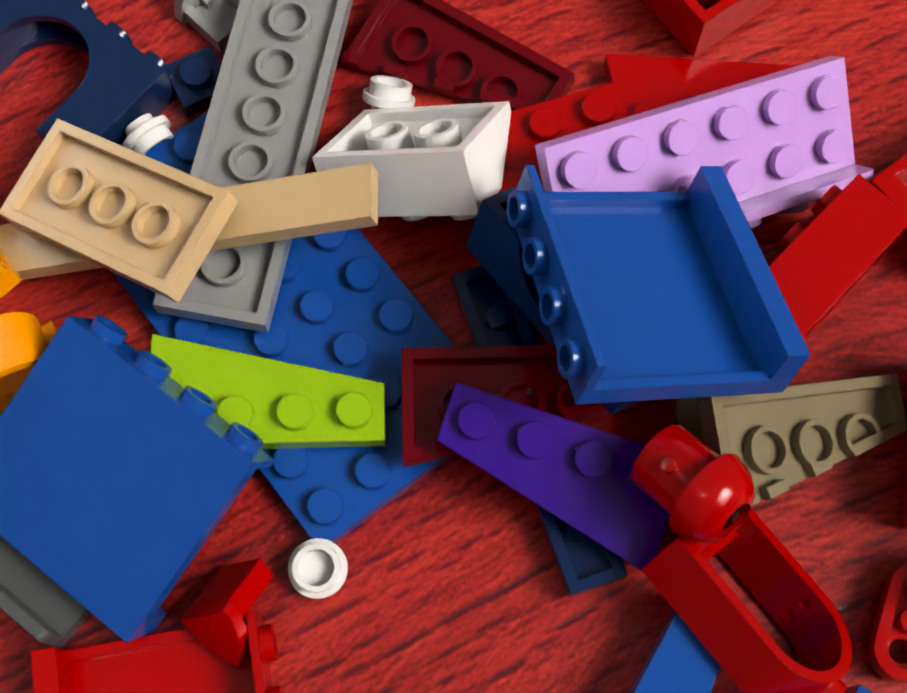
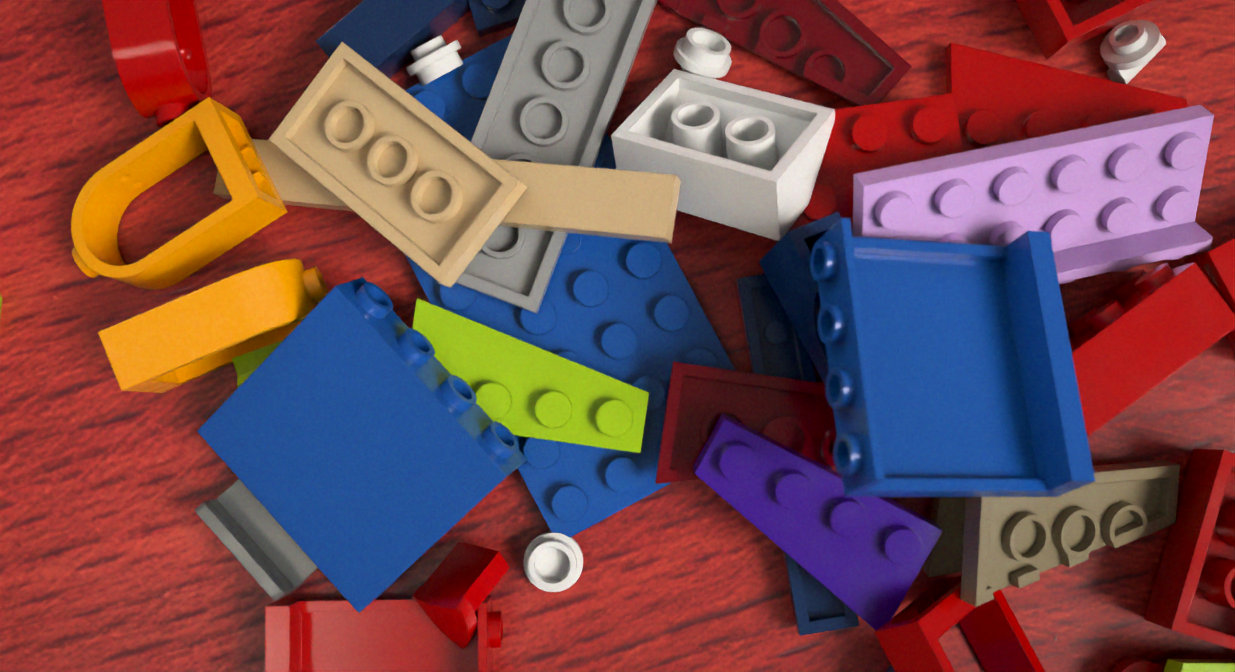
camera: 10 degrees right, 15 degrees up
red piece [631,424,756,543] -> none
none -> white plate [1100,20,1166,85]

